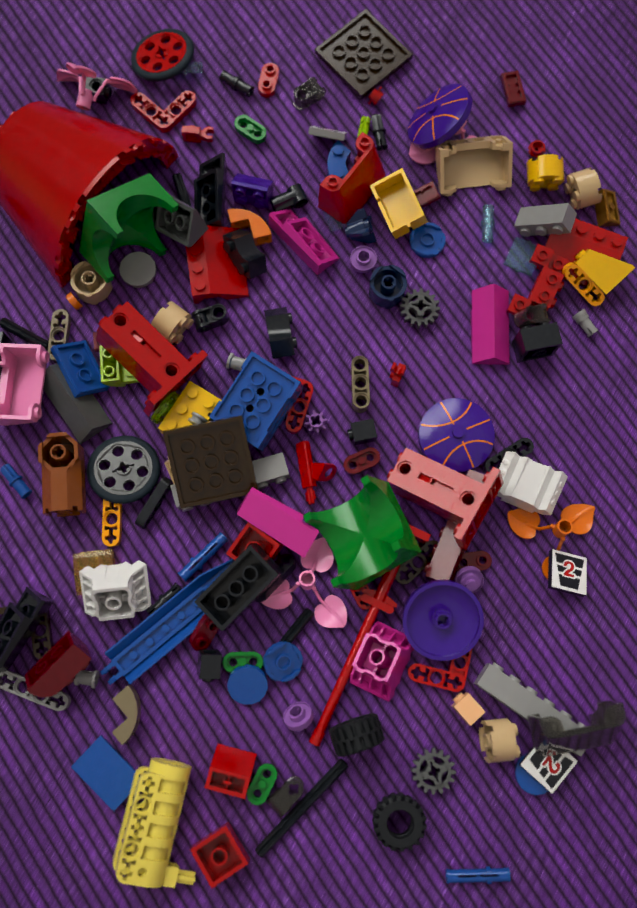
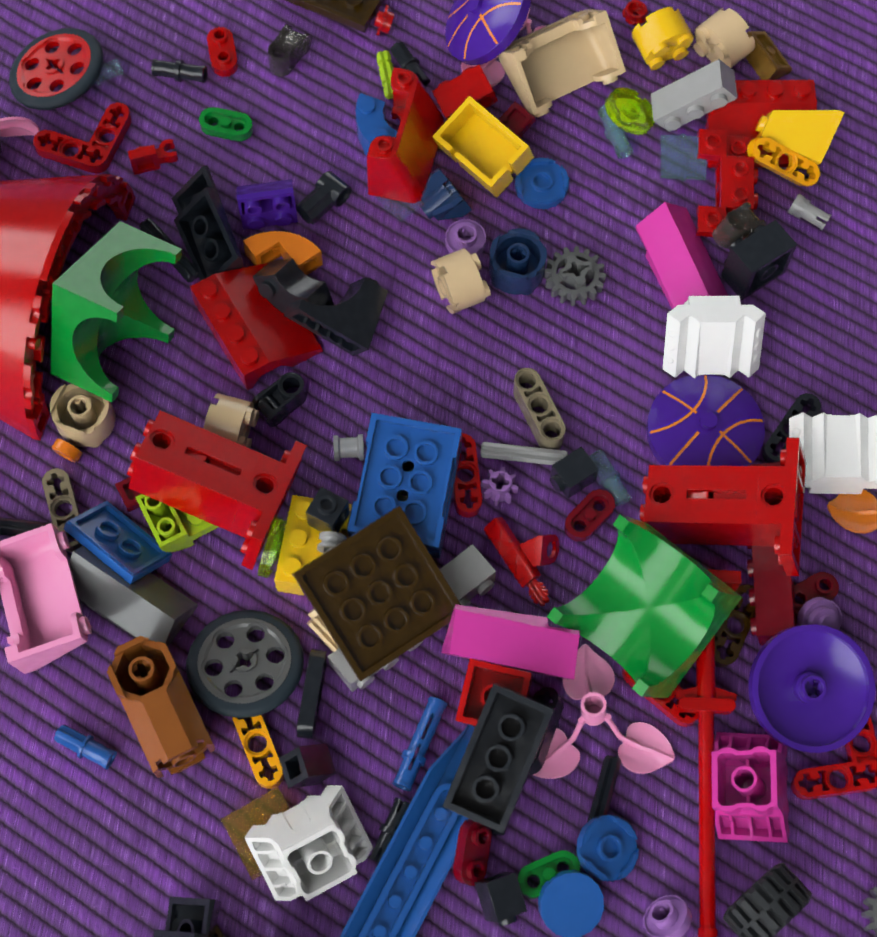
camera: 20 degrees left, 10 degrees down
light grey tile [119,252,157,288] -> none
dark grey slope [152,193,209,247] -> none
black brick [264,307,297,359] -> none
dark pink slope [269,209,339,275] -> none
light grey tile [308,126,348,141] -> none
red plate [389,362,406,387] -> none
none -> black brick [279,743,336,789]
none -> black arch [284,277,388,356]
none -> black brick [306,487,350,533]
none -> tan brick [431,248,491,314]
none -> red brick [432,64,498,120]
none -> light grey axle [480,442,568,465]
none -> clear light blue axle [589,450,631,507]
none -> clear neon green tile [605,87,655,135]
none -> white slope [663,296,766,378]

